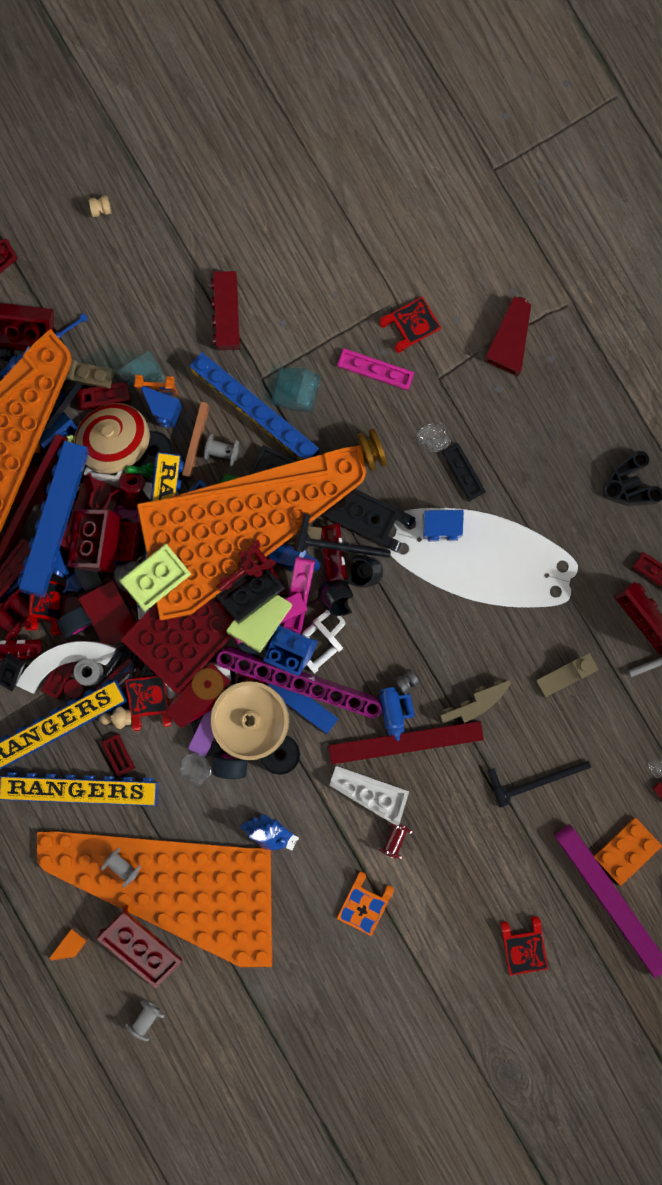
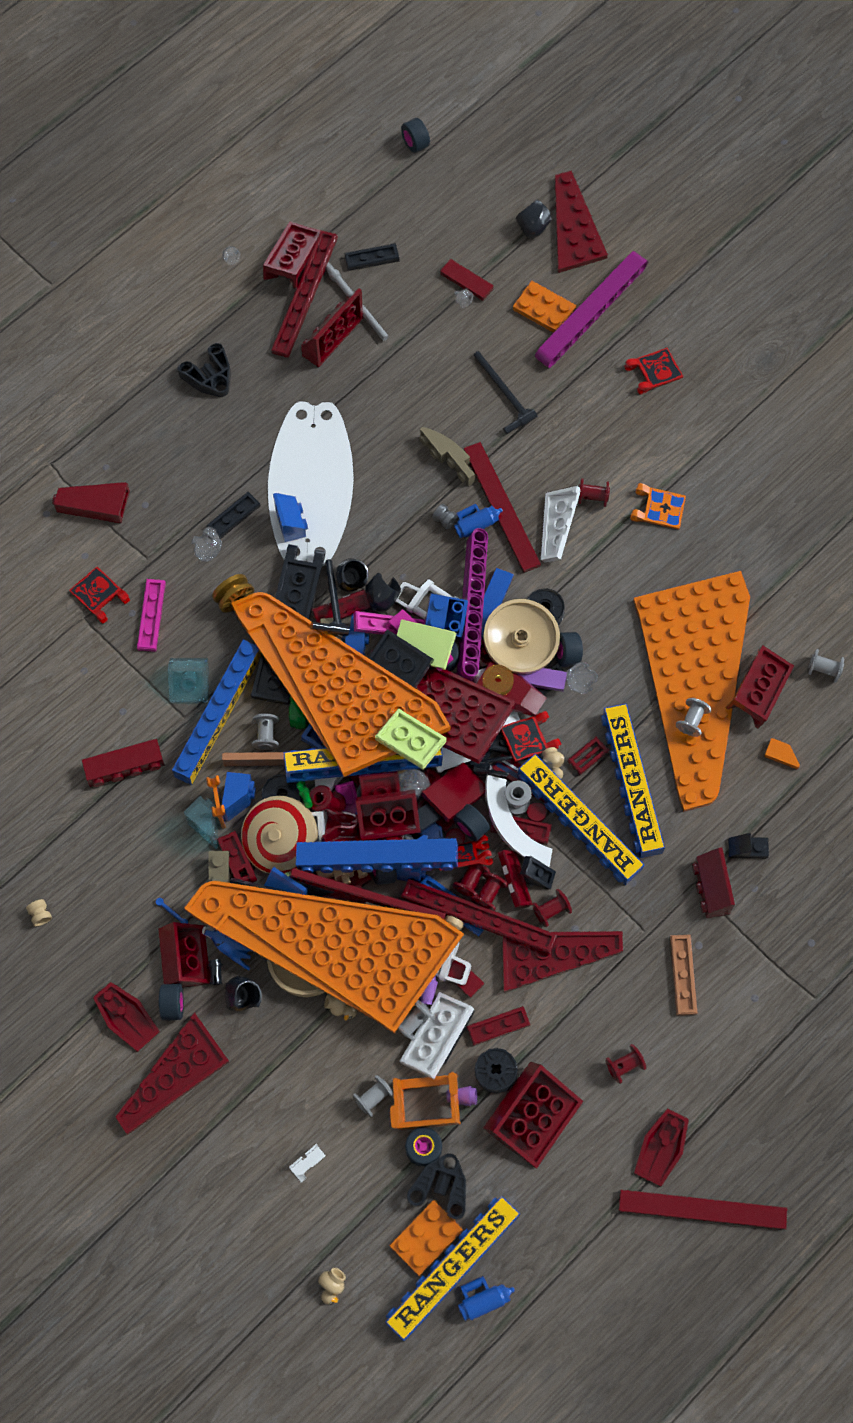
camera: 100 degrees left, 15 degrees down
dark red piece [217,540,276,592] -> none
blue piece [240,814,299,851] -> none
dark tan slope [536,653,599,698] -> none

